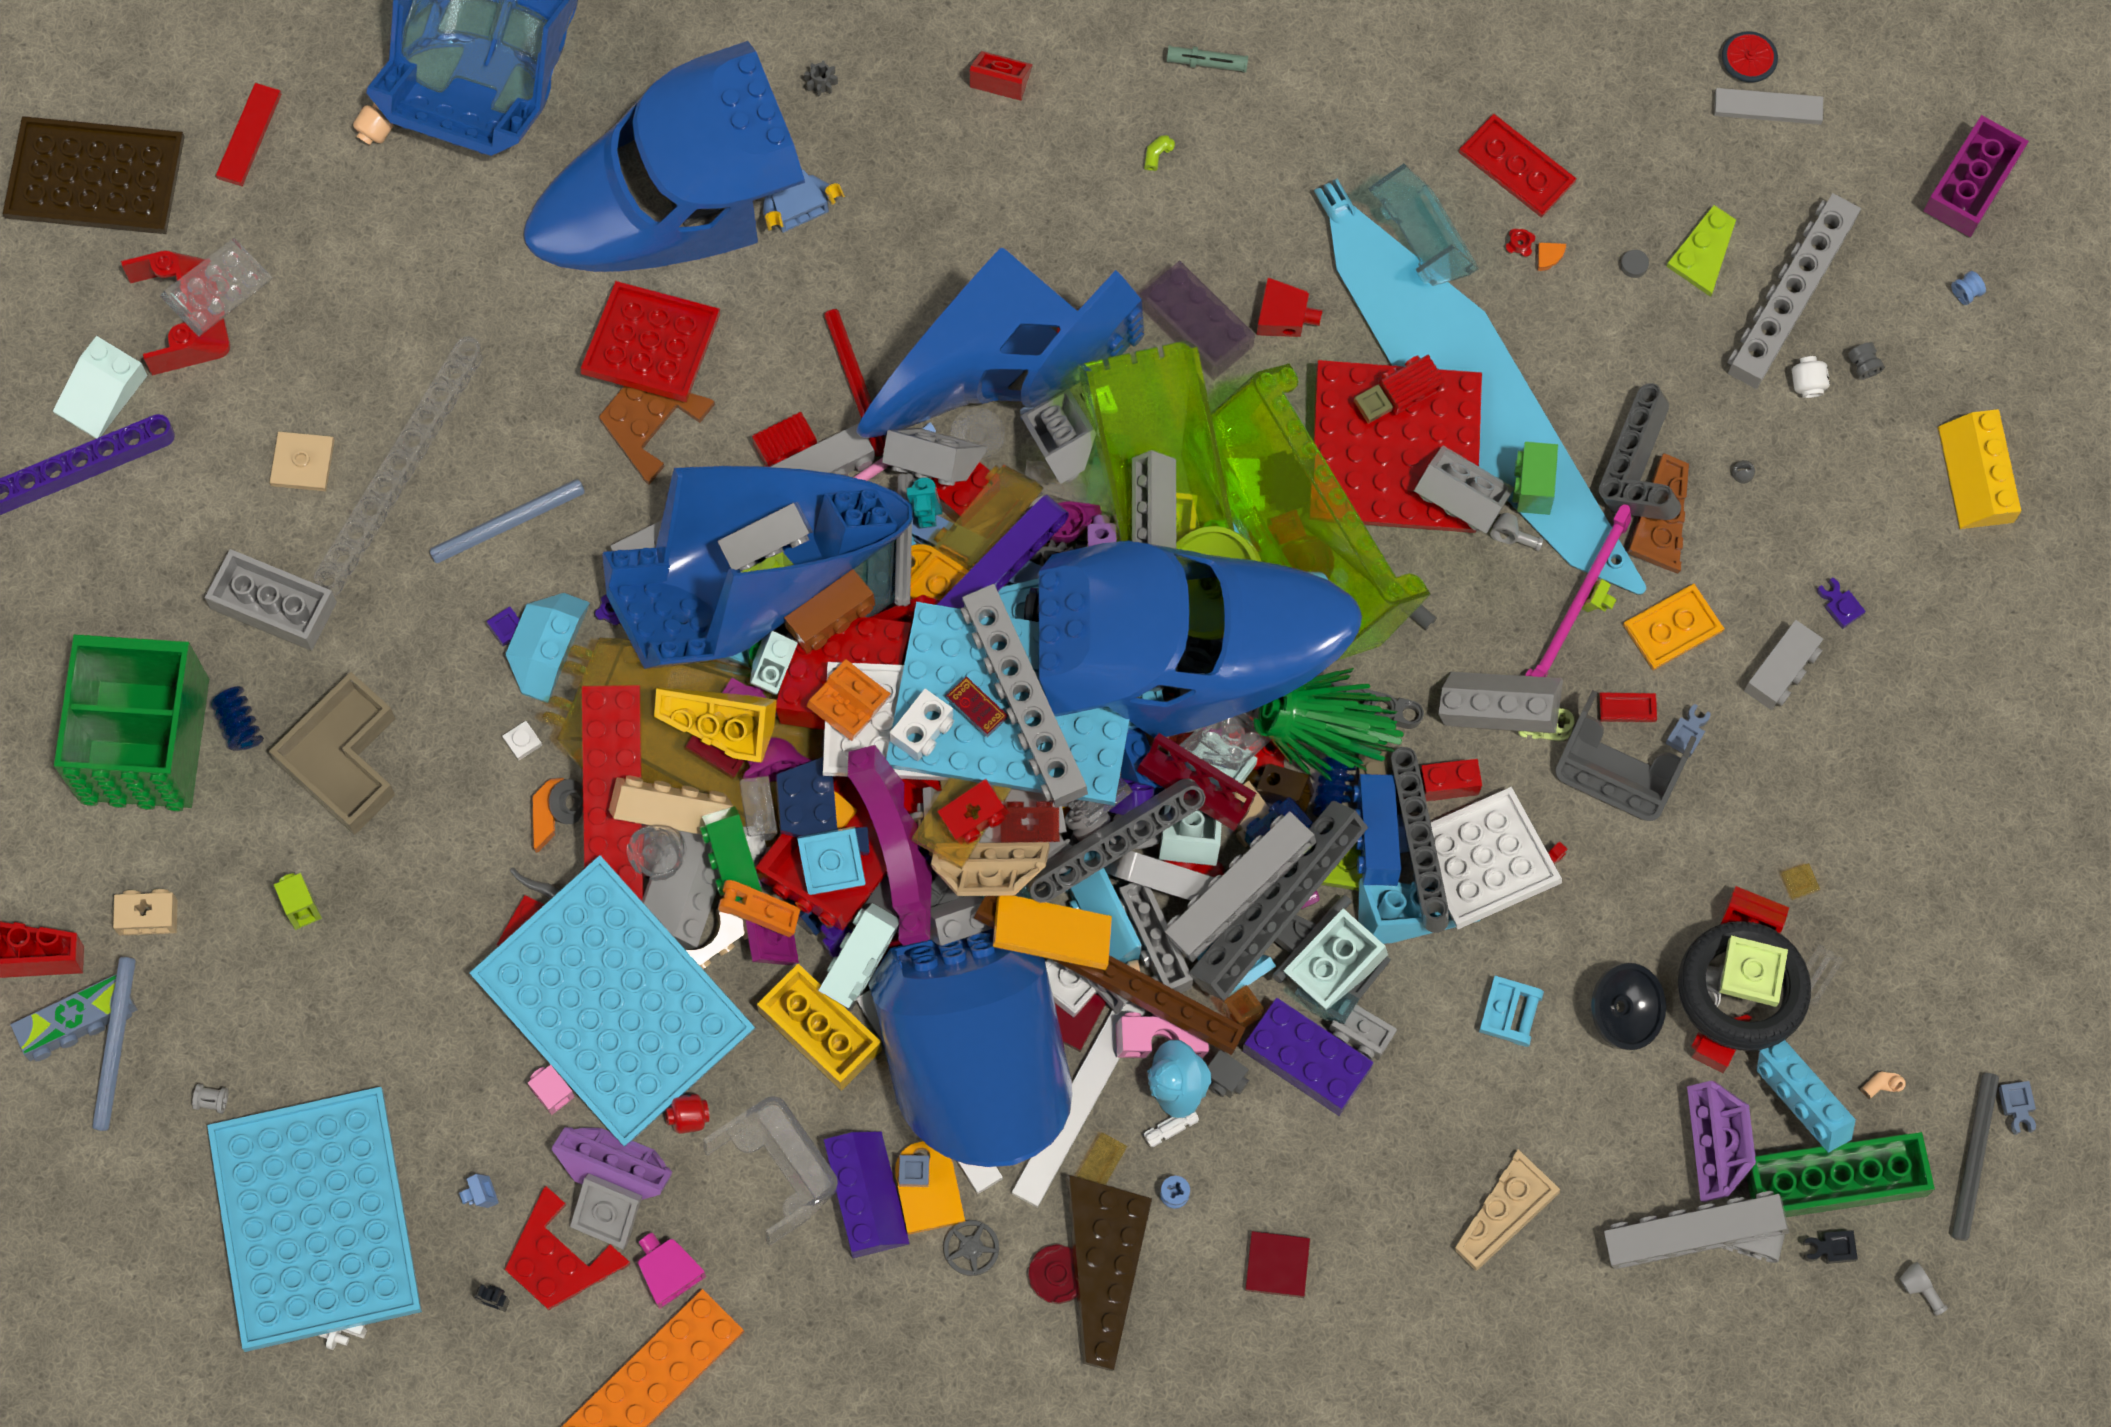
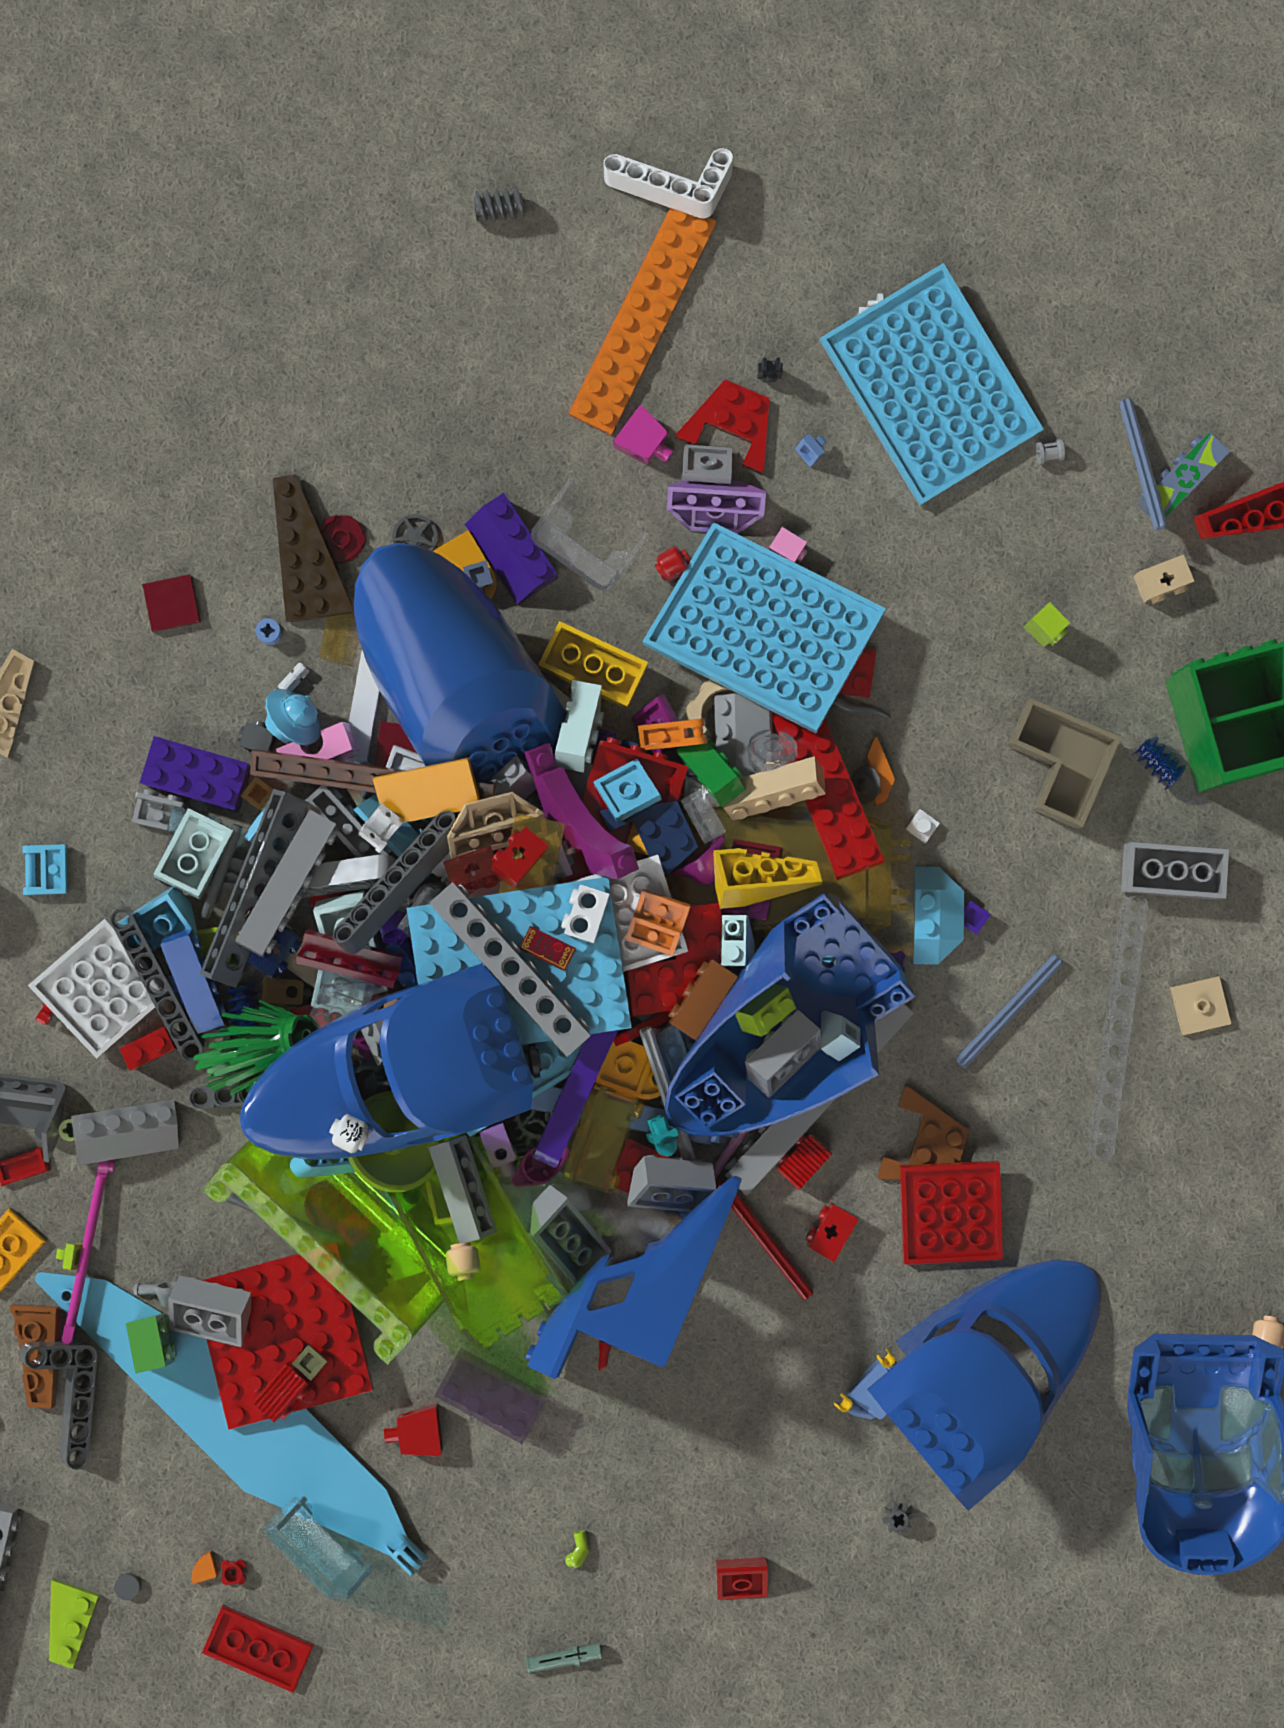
camera: 160 degrees right, 15 degrees up
none -> white head [329,1114,371,1153]
none -> white piece [358,804,404,853]
none -> light nougat head [445,1242,480,1281]
none -> red brick [805,1202,859,1262]
none -> light aqua slope [821,1011,860,1061]

